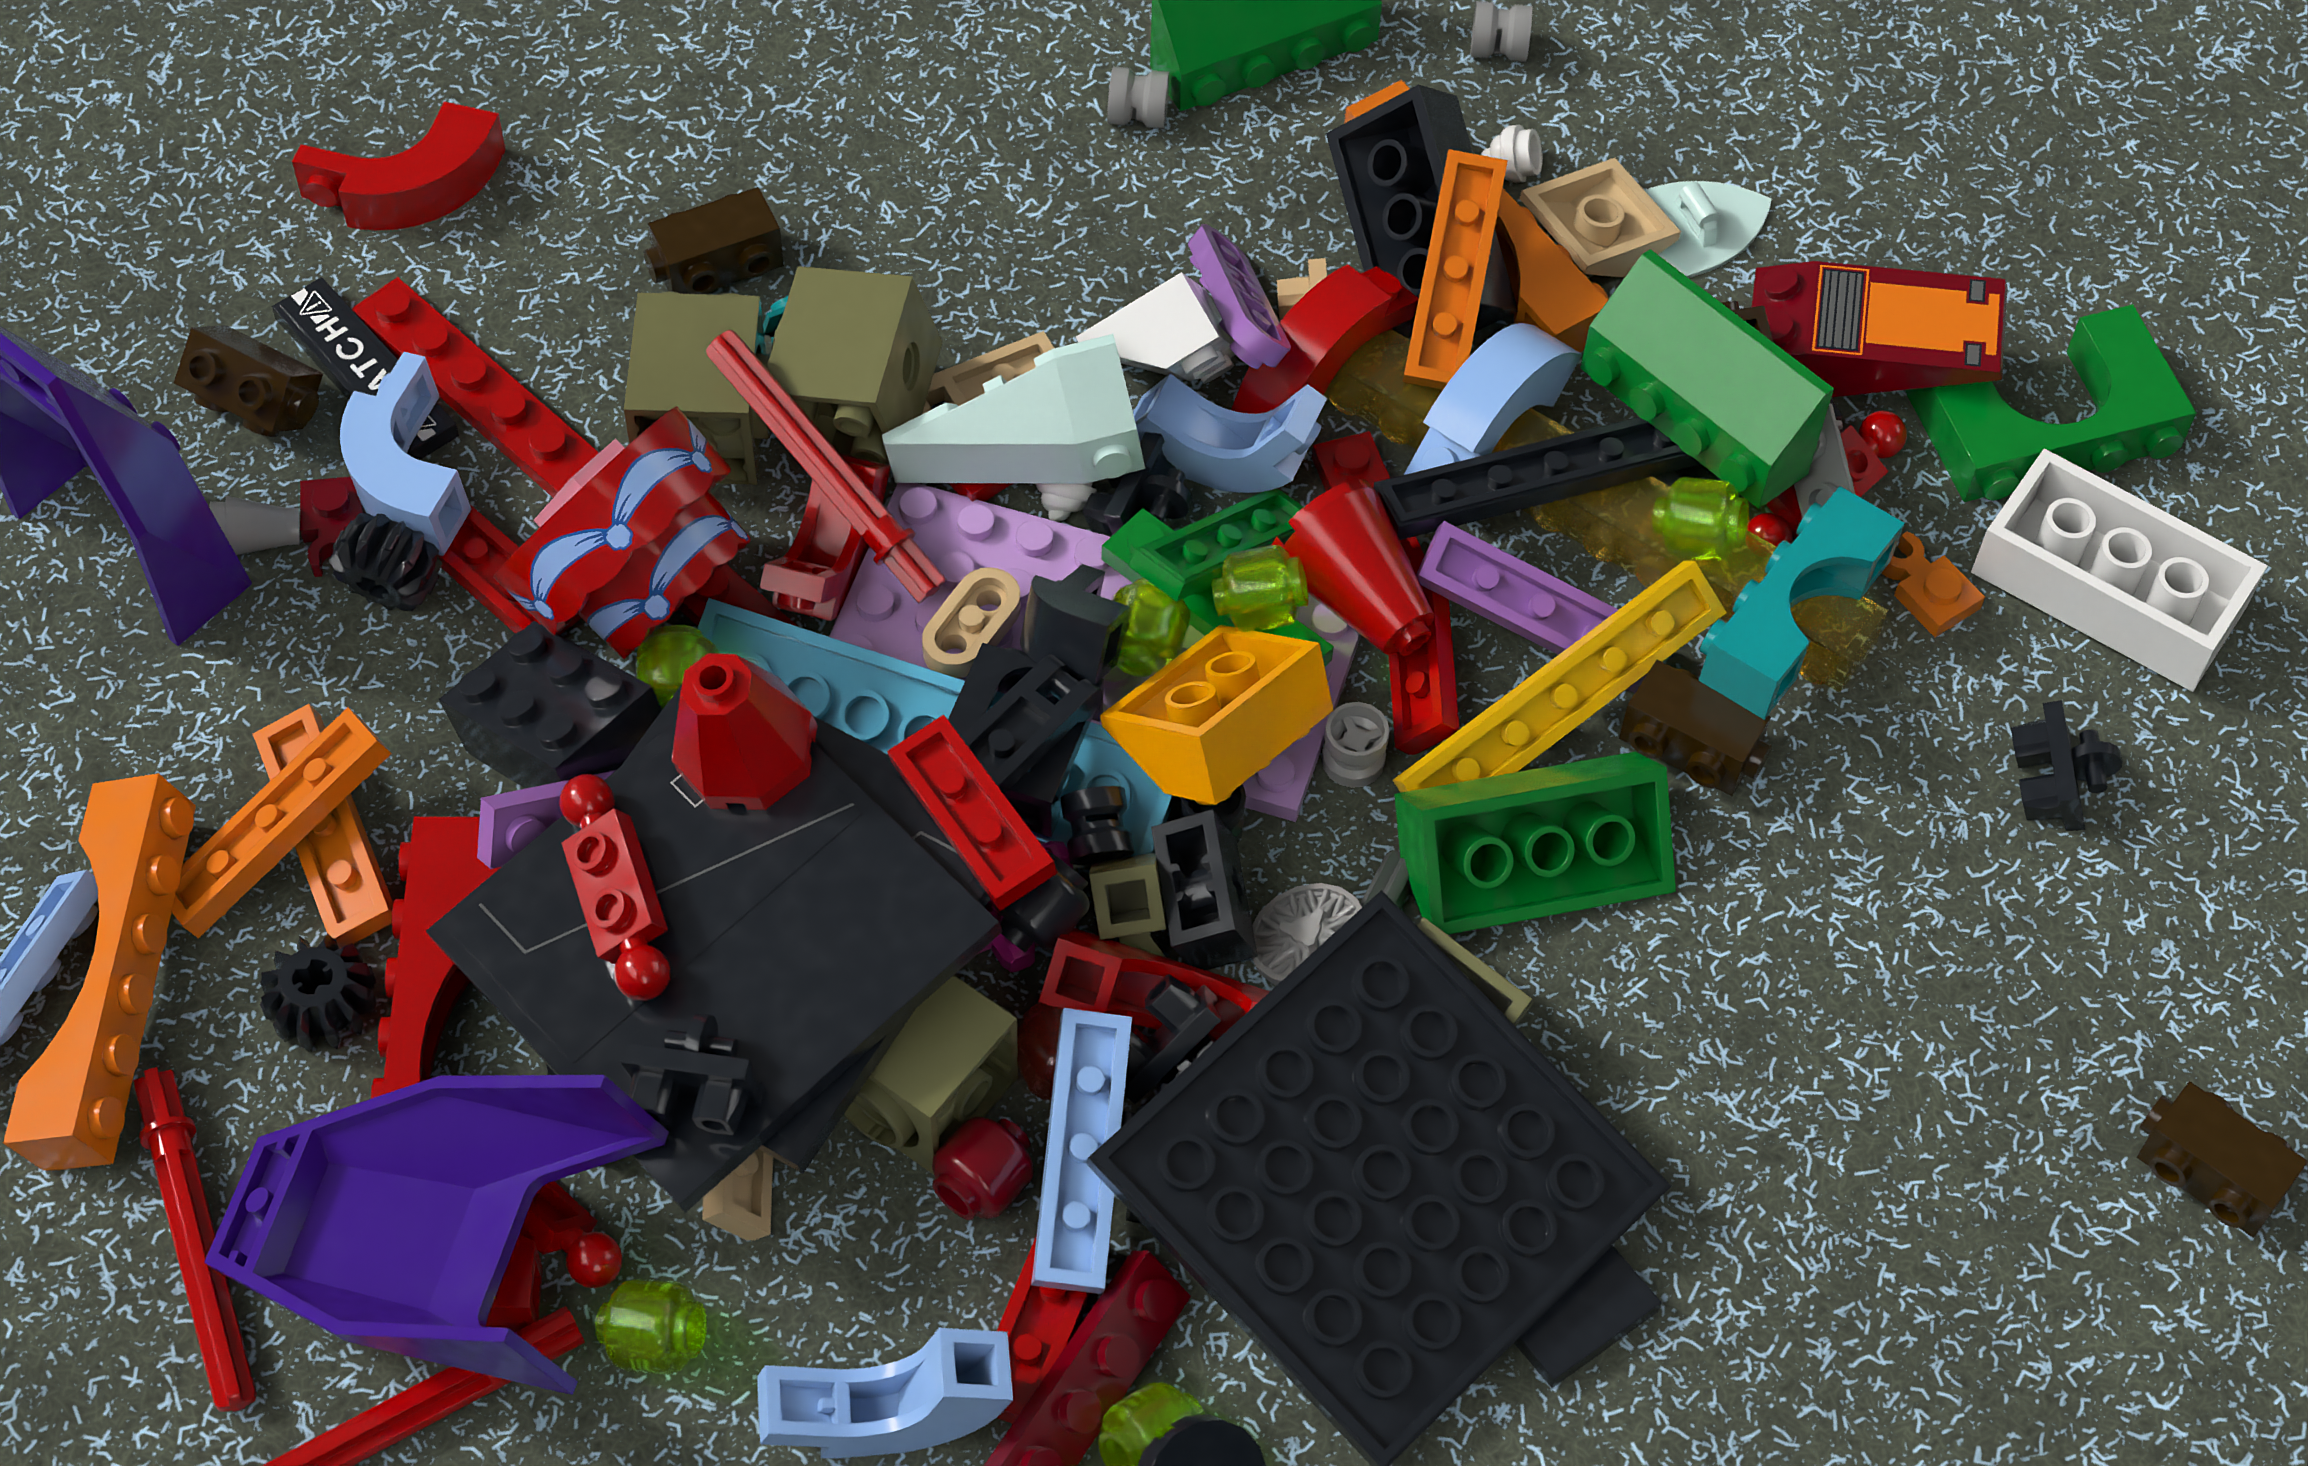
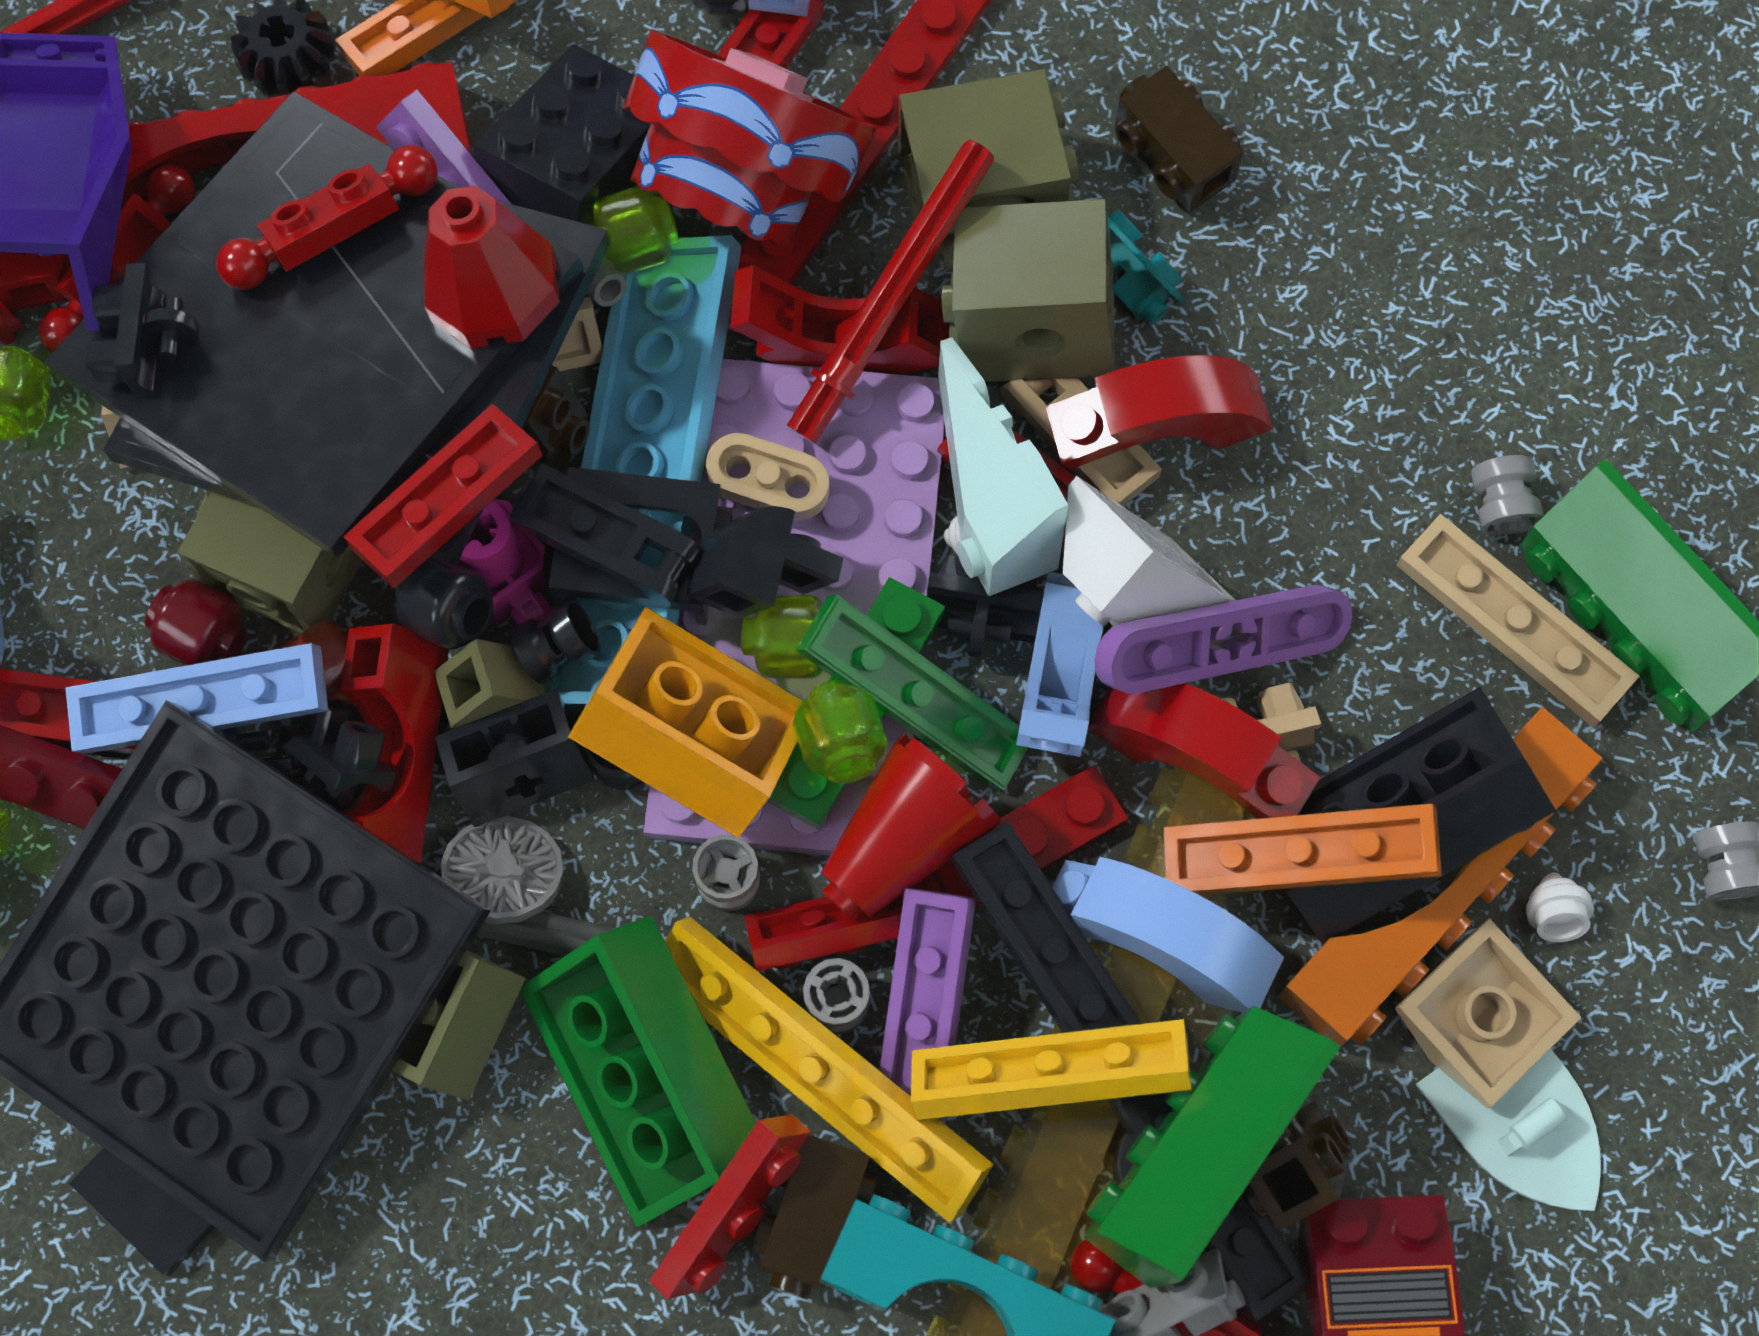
camera: 80 degrees right, 15 degrees up
clear neon green head [1652,477,1749,562] -> none
none -> red plate [649,1115,811,1300]
none -> light grey wheel [803,958,870,1035]
none -> yellow plate [911,1019,1192,1120]
none -> red arch [1046,355,1273,470]
none -> tan plate [1396,513,1640,728]

